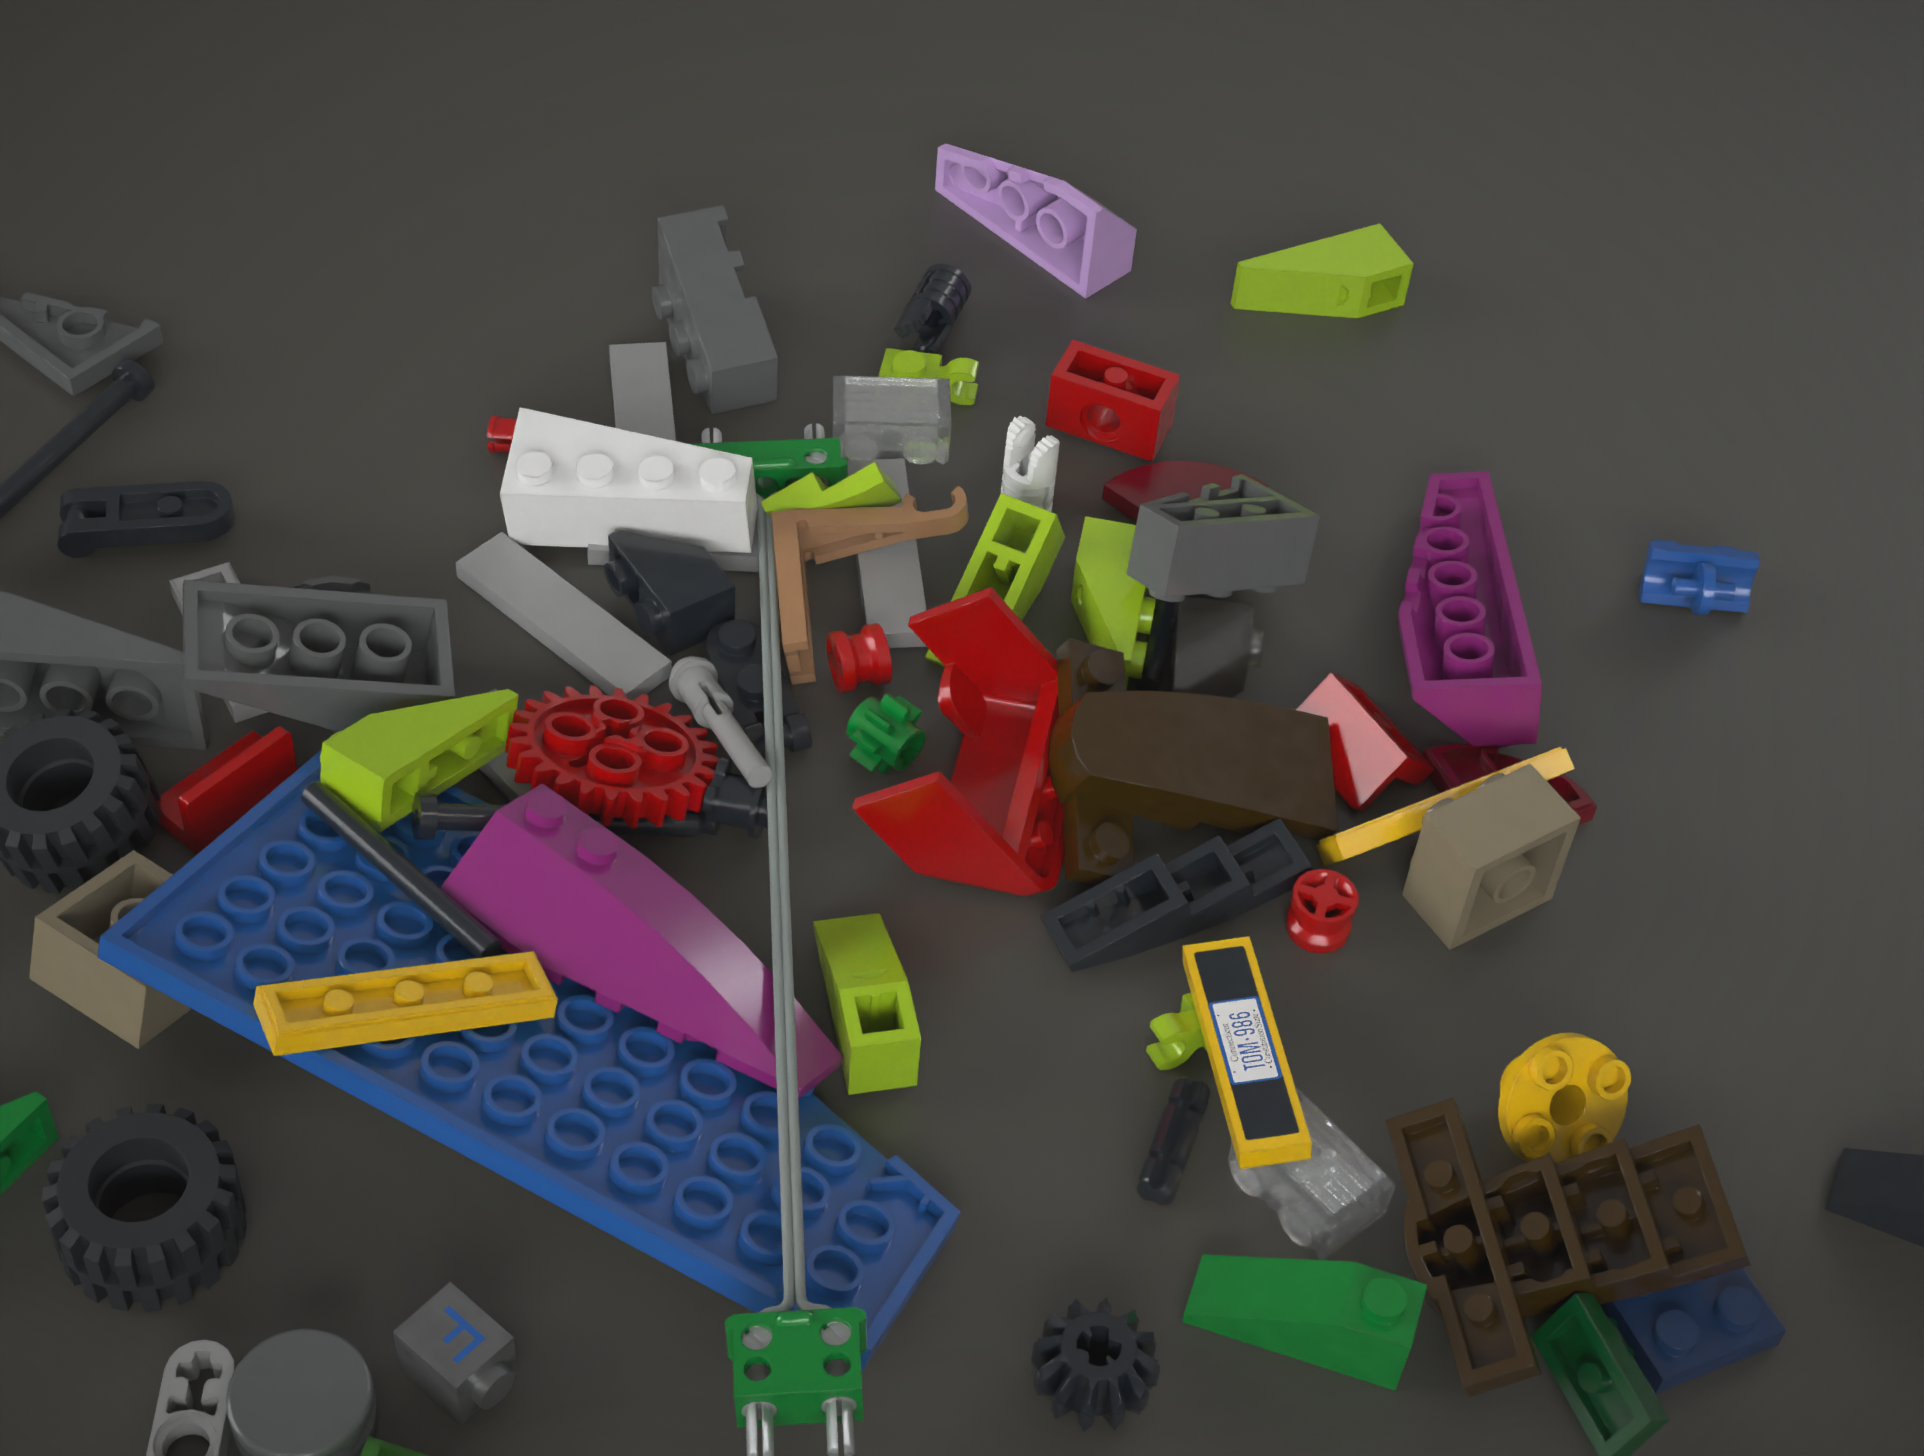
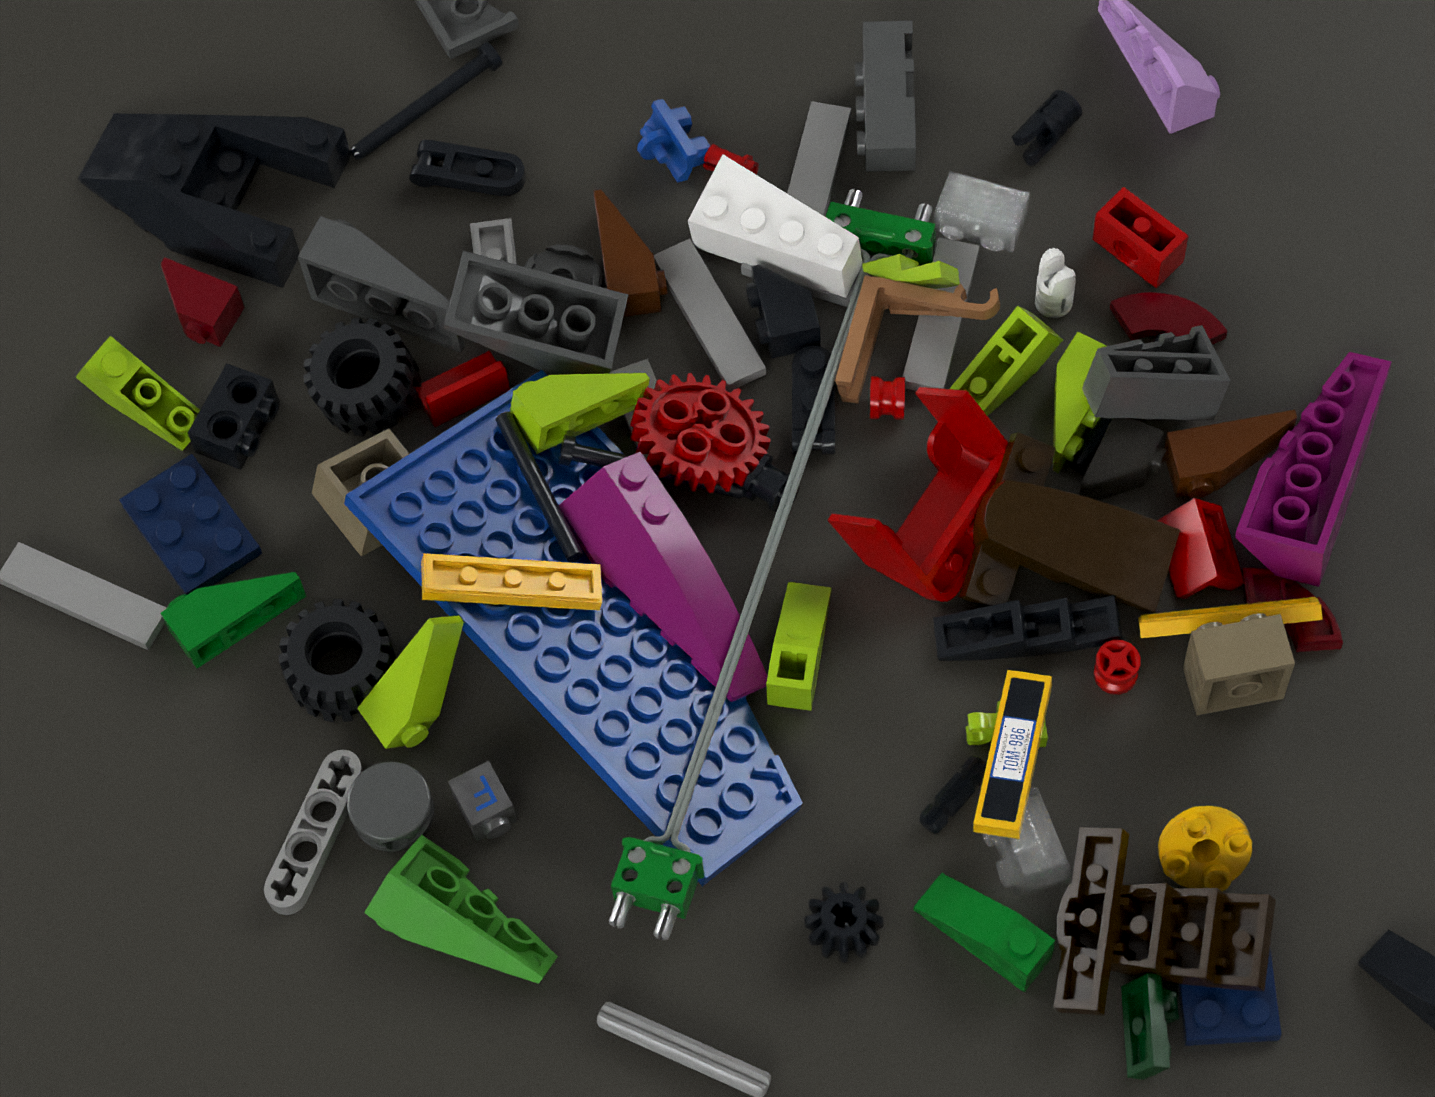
camera: 30 degrees right, 15 degrees up
light grey pin [669,656,772,788] -> none
green gear [846,693,926,774] -> none
lime plate [876,348,979,410] -> none
lime slope [1230,223,1414,318] -> none
none -> lime slope [357,615,464,749]
none -> reddish brown slope [593,189,667,317]
none -> blue hips [637,99,710,183]
none -> reddish brown slope [1163,409,1297,498]

